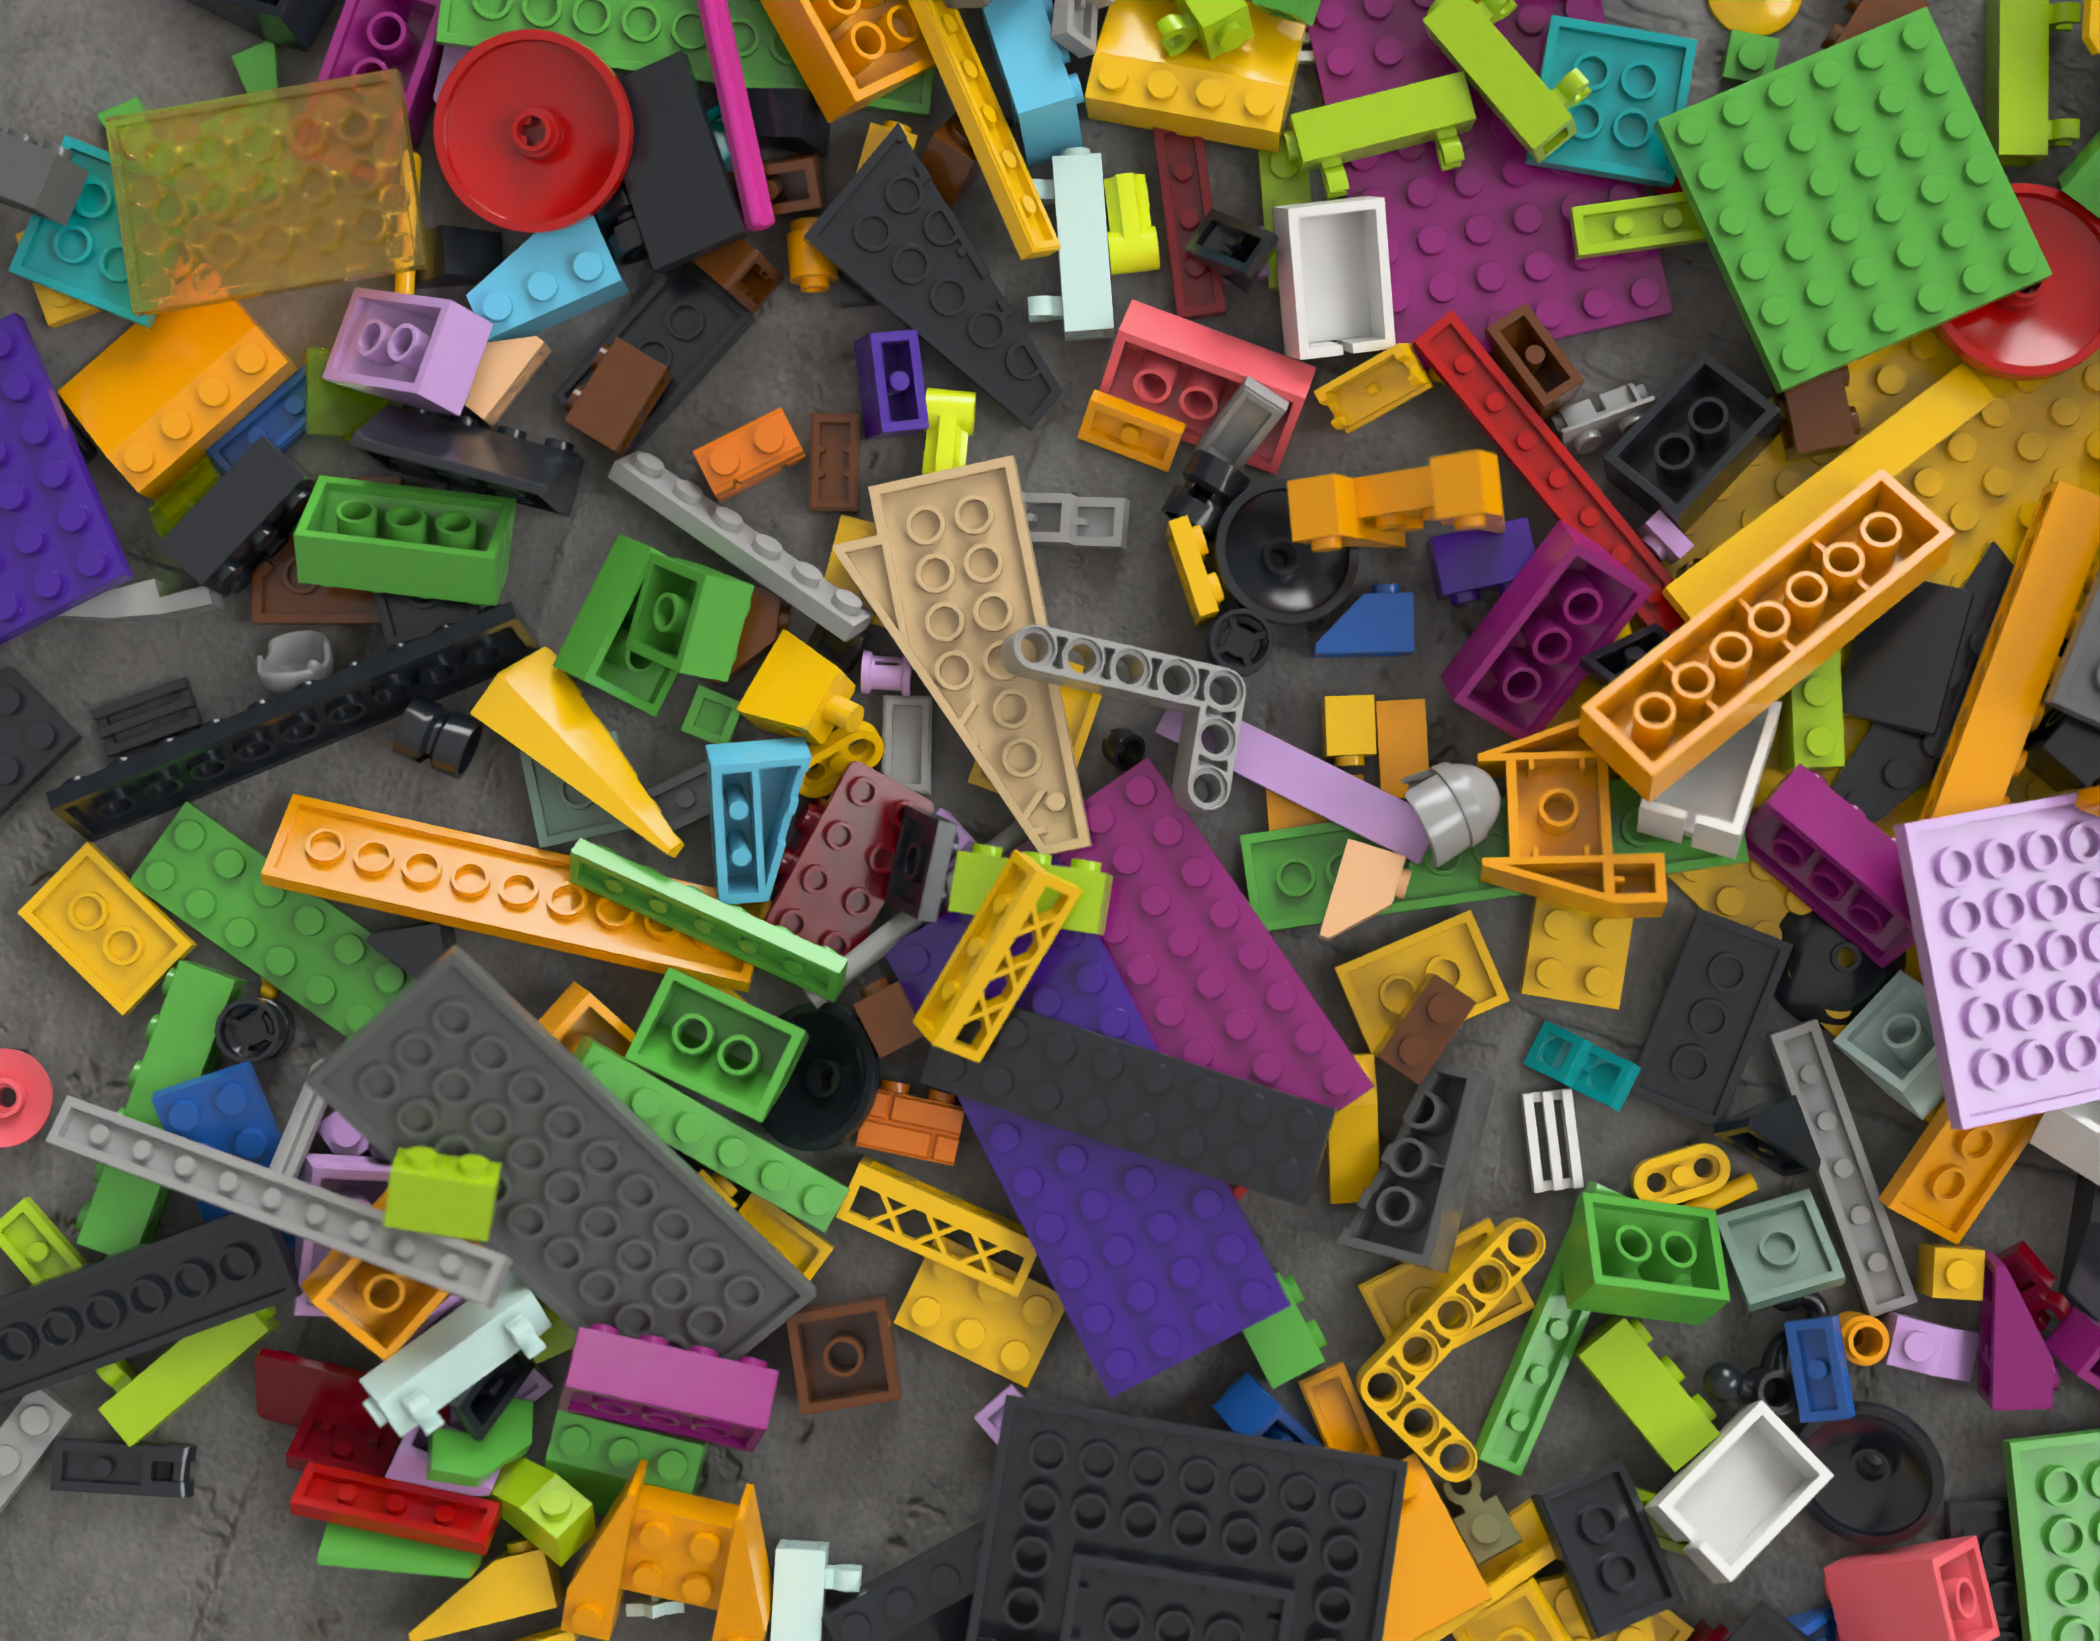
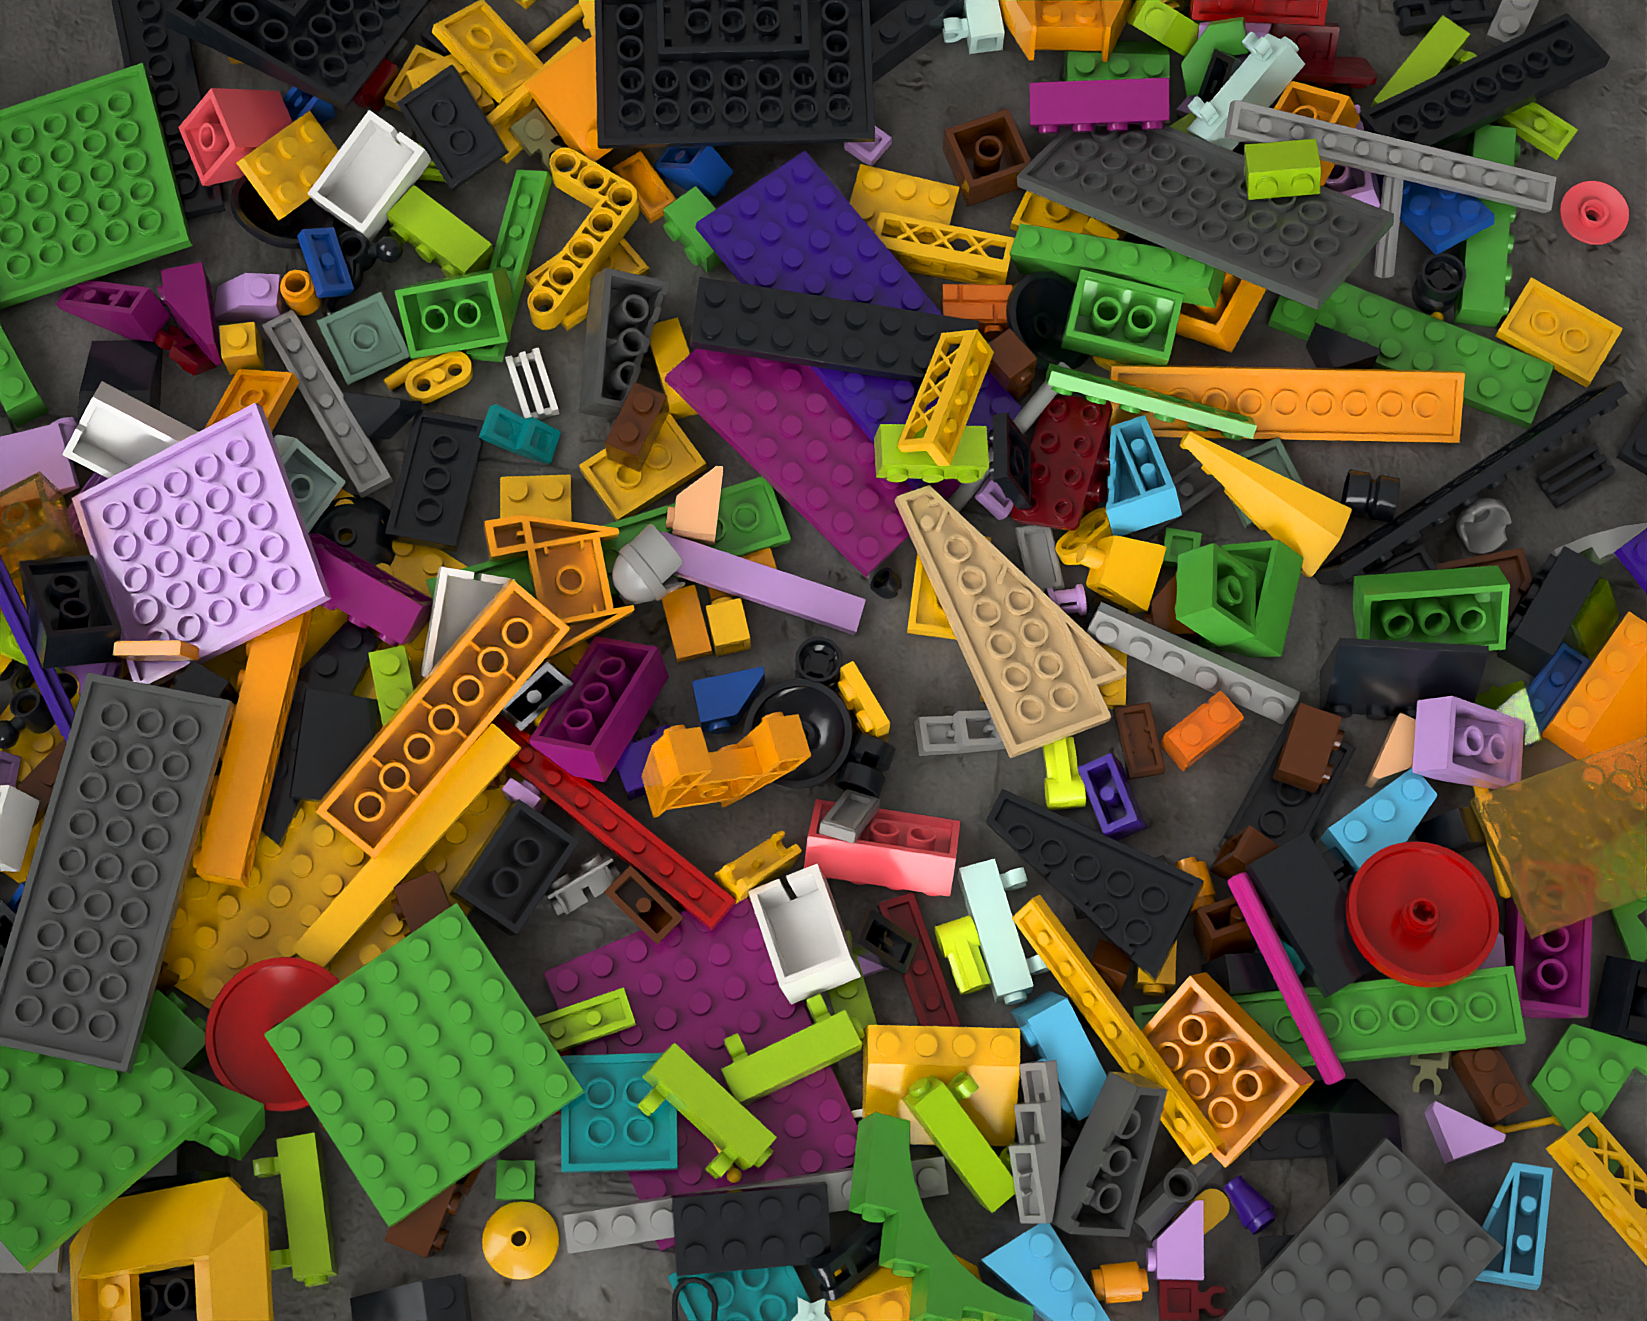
camera: 165 degrees right, 15 degrees down
light grey beam [1000,625,1246,814] -> none
light orange plate [1077,389,1186,472] -> none
none -> yellow plate [236,111,339,221]

